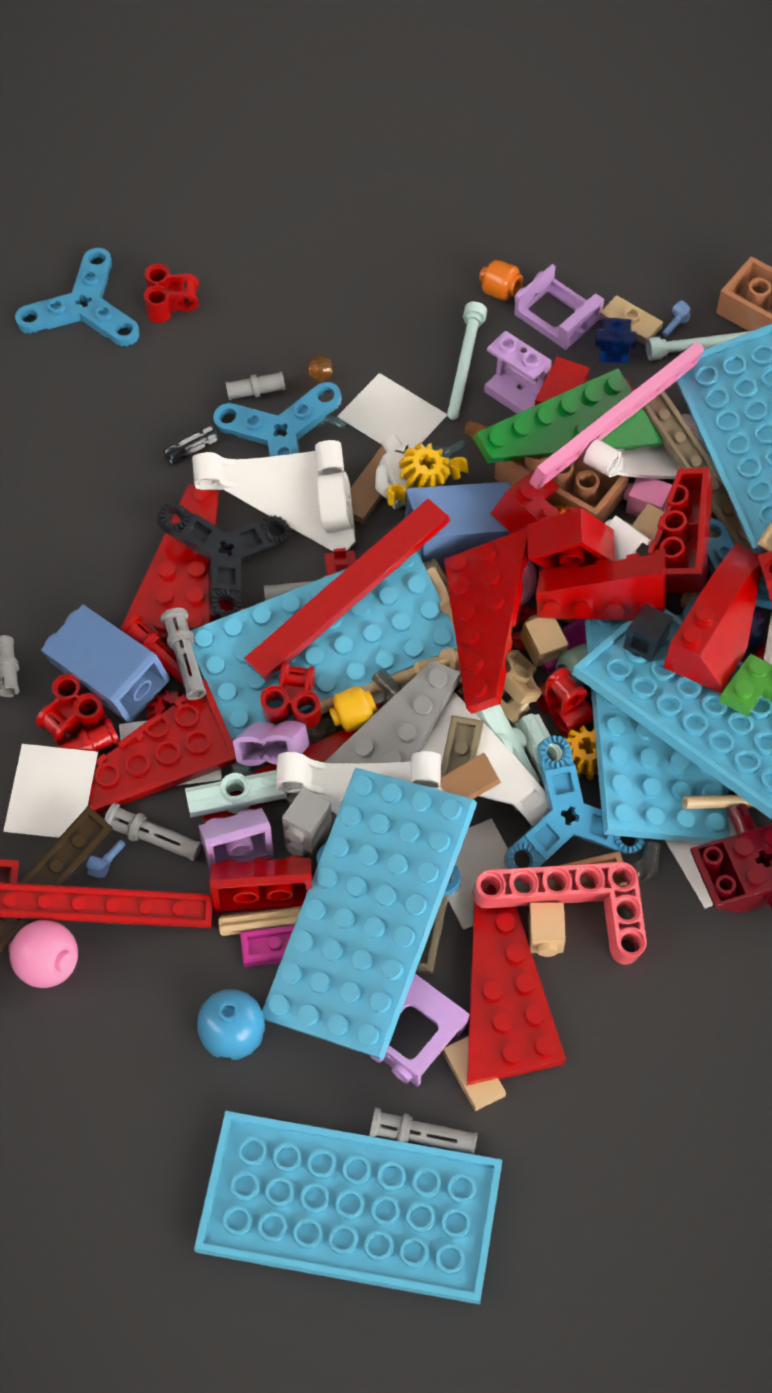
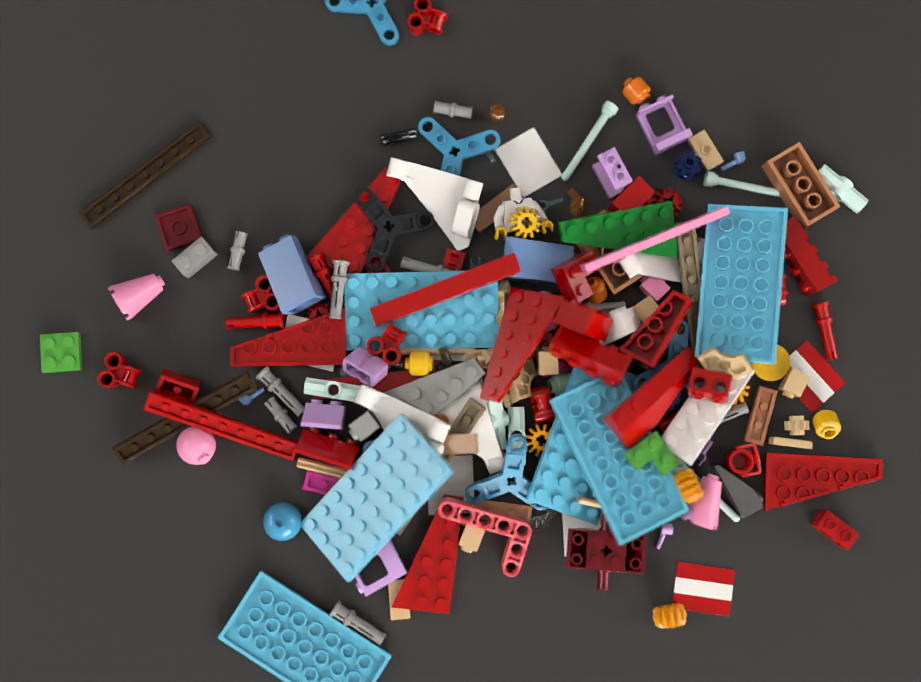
camera: 20 degrees right, 25 degrees up
white sticker [3,744,98,838] -> none
black panel [623,604,673,662] -> none
none -> light grey pin [264,397,298,434]

